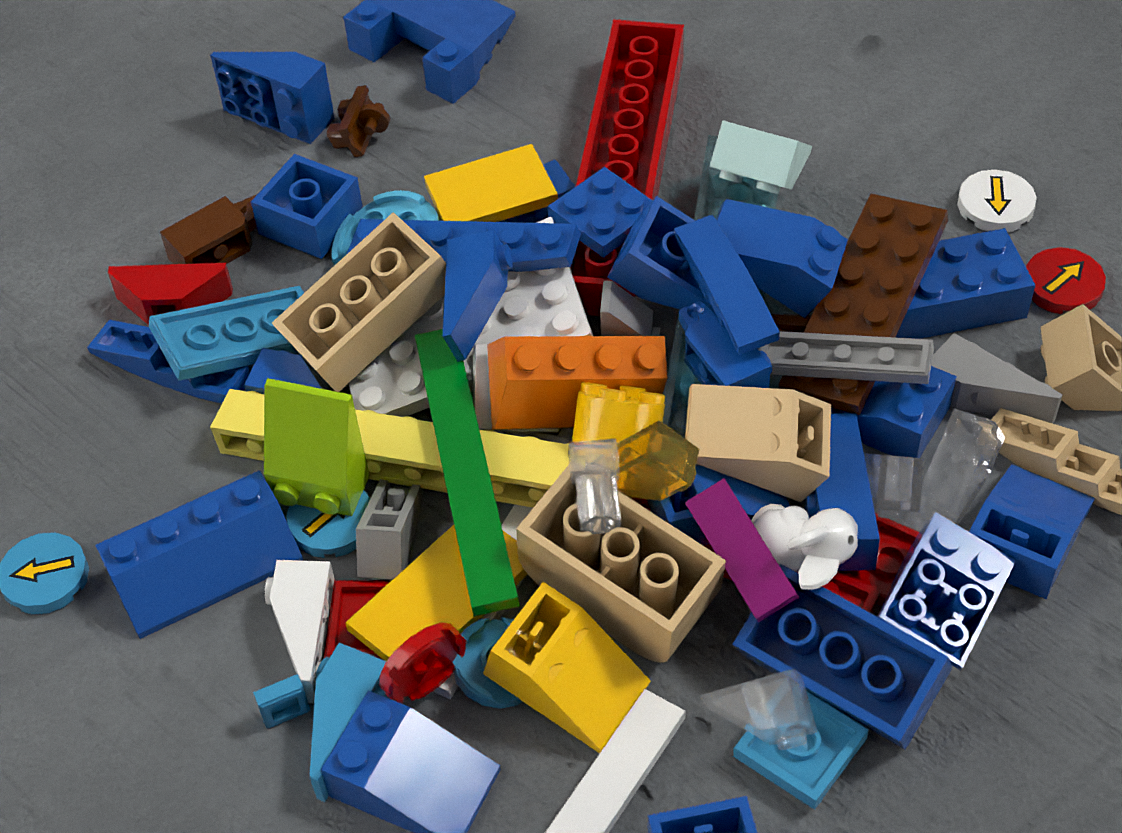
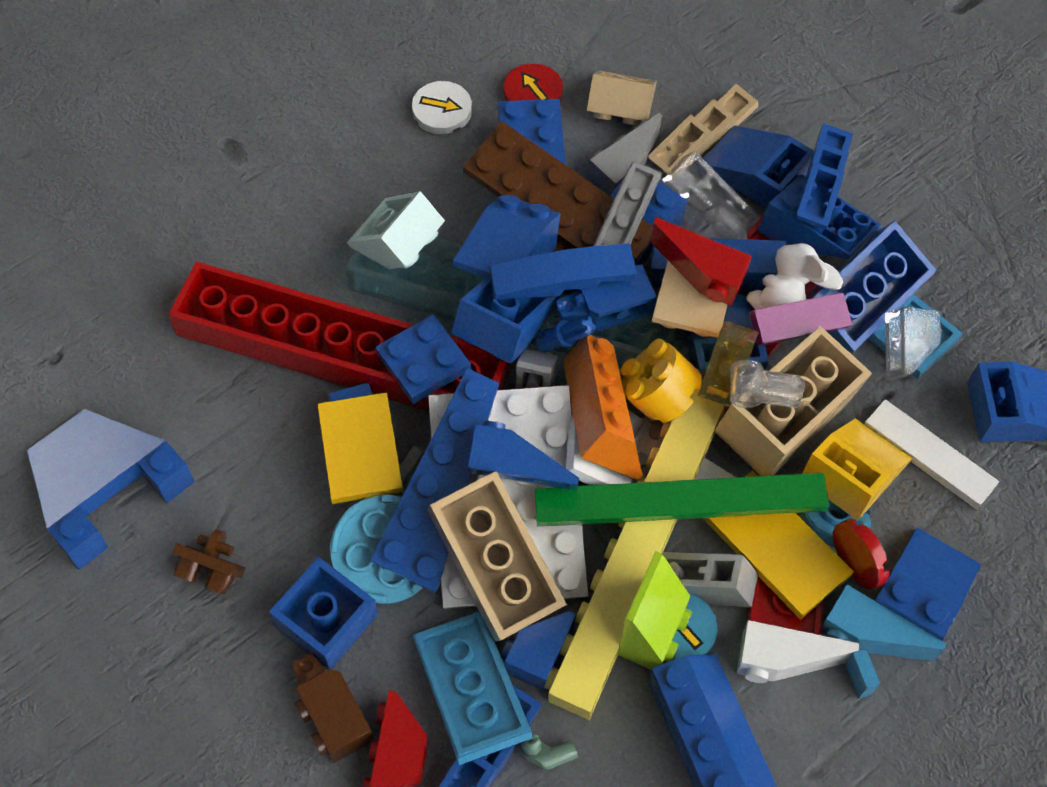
camera: 85 degrees left, 10 degrees up
blue slope [210,52,335,144] -> none
none -> sand green arm [520,734,578,770]
none -> blue axle [536,316,596,353]
none -> red slope [650,217,752,306]
none -> blue slope [795,123,853,229]

